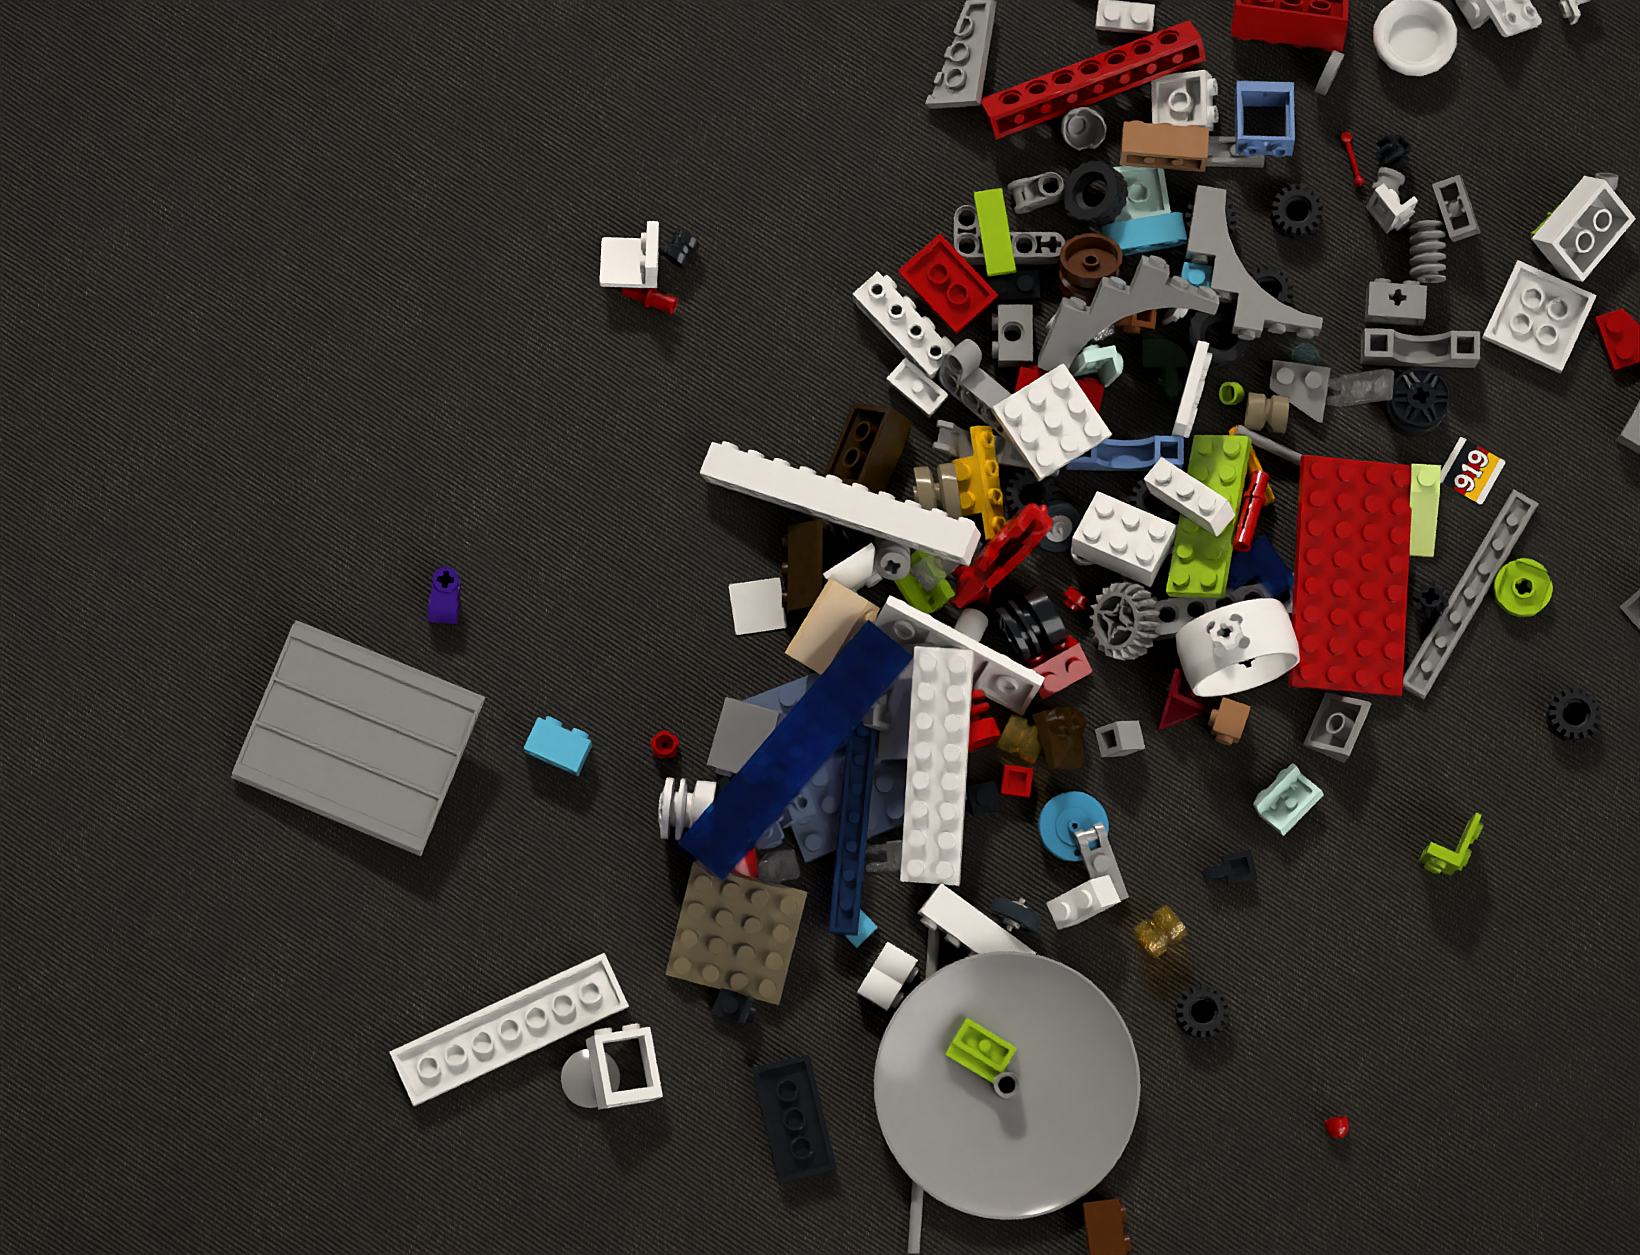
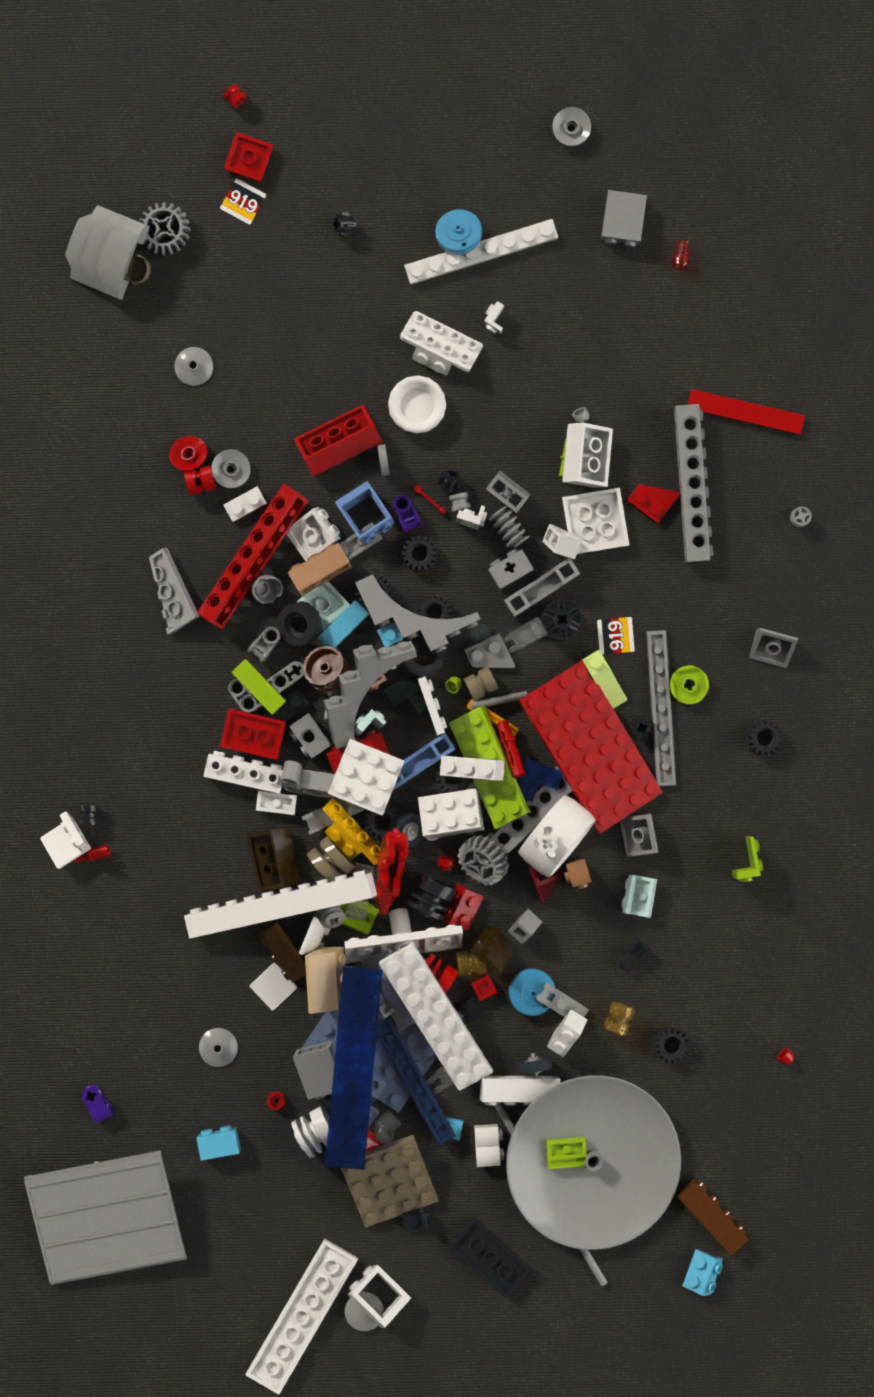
camera: 35 degrees left, 10 degrees up
none -> light grey dish [199,1028,238,1067]
none -> dark purple piece [393,495,423,534]
none -> white slope [542,524,582,559]

